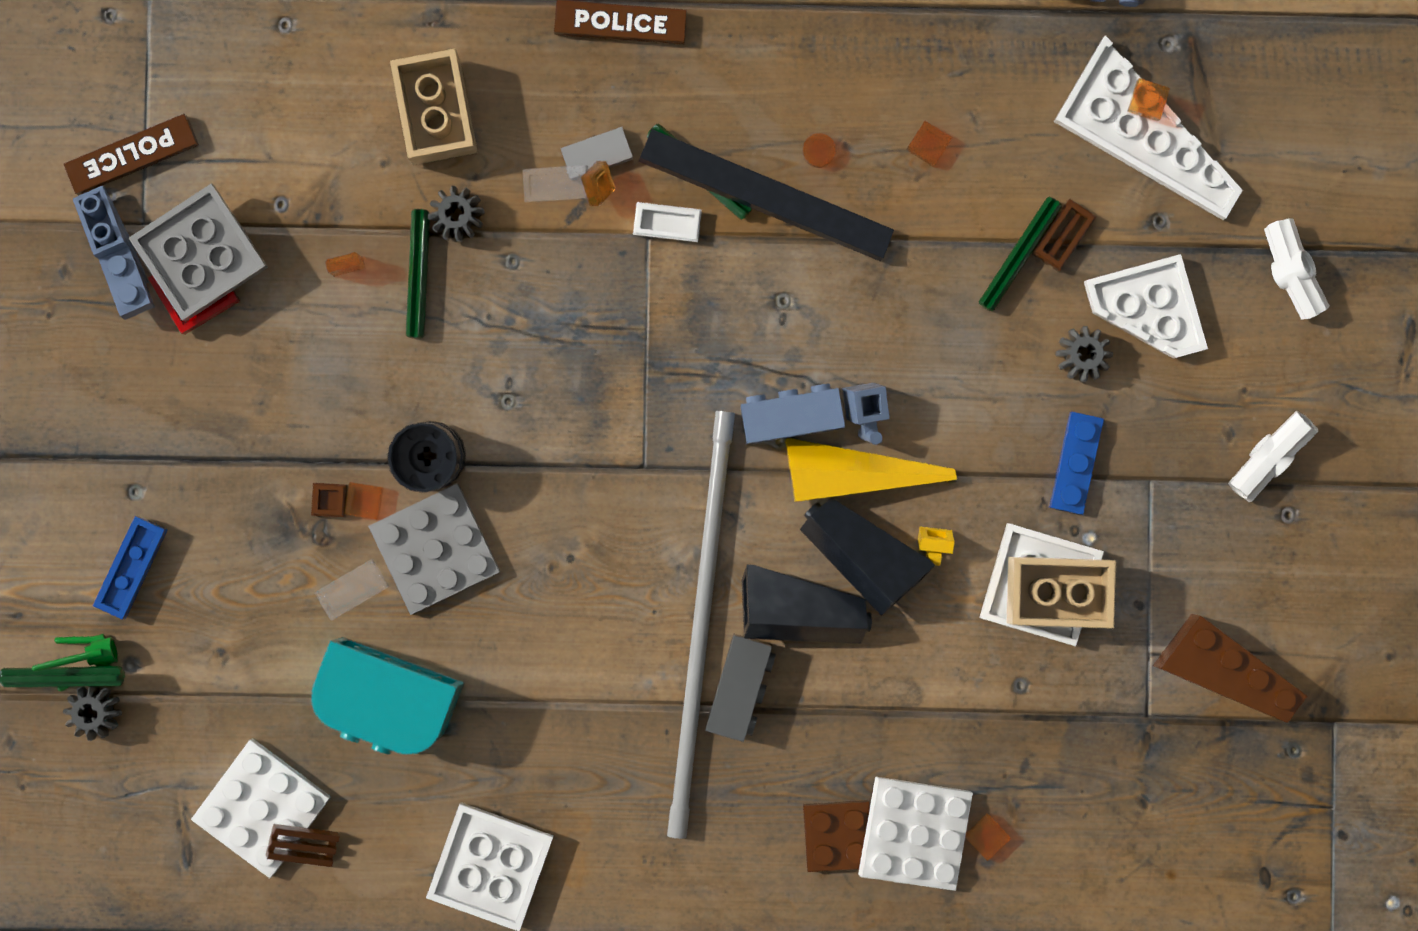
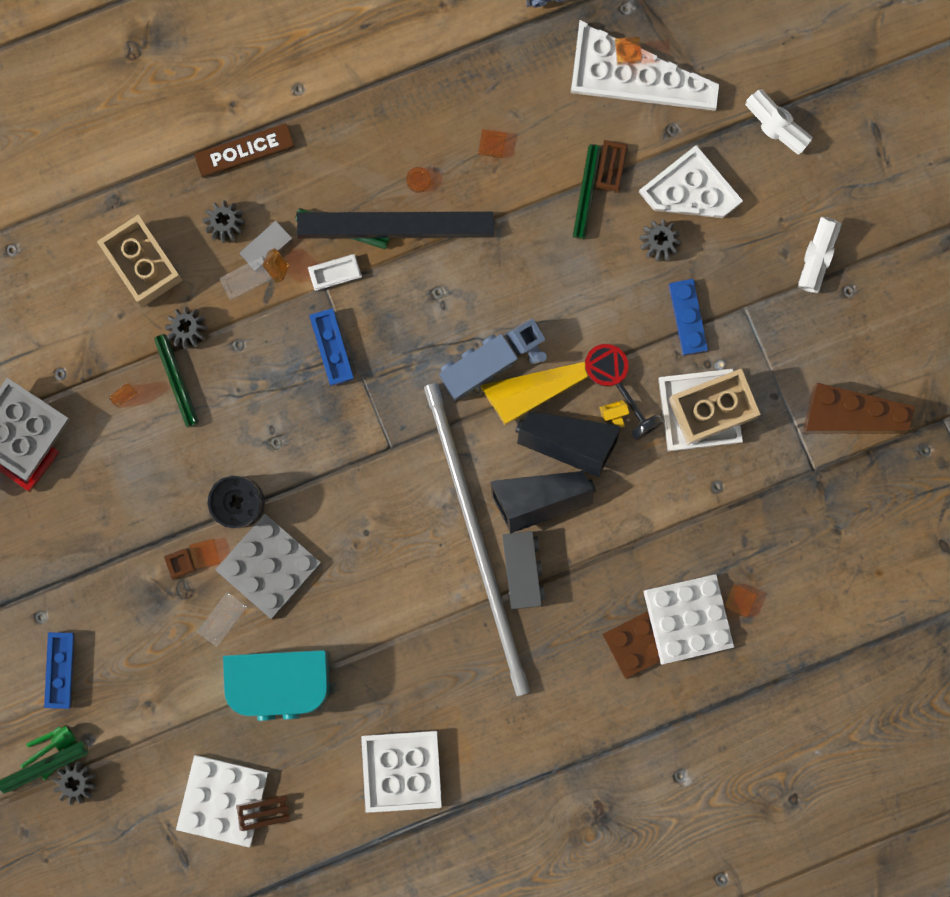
camera: 25 degrees left, 5 degrees down
none -> dark grey gear [203,200,245,243]
none -> blue plate [309,308,354,387]
none -> black piece [585,344,664,441]

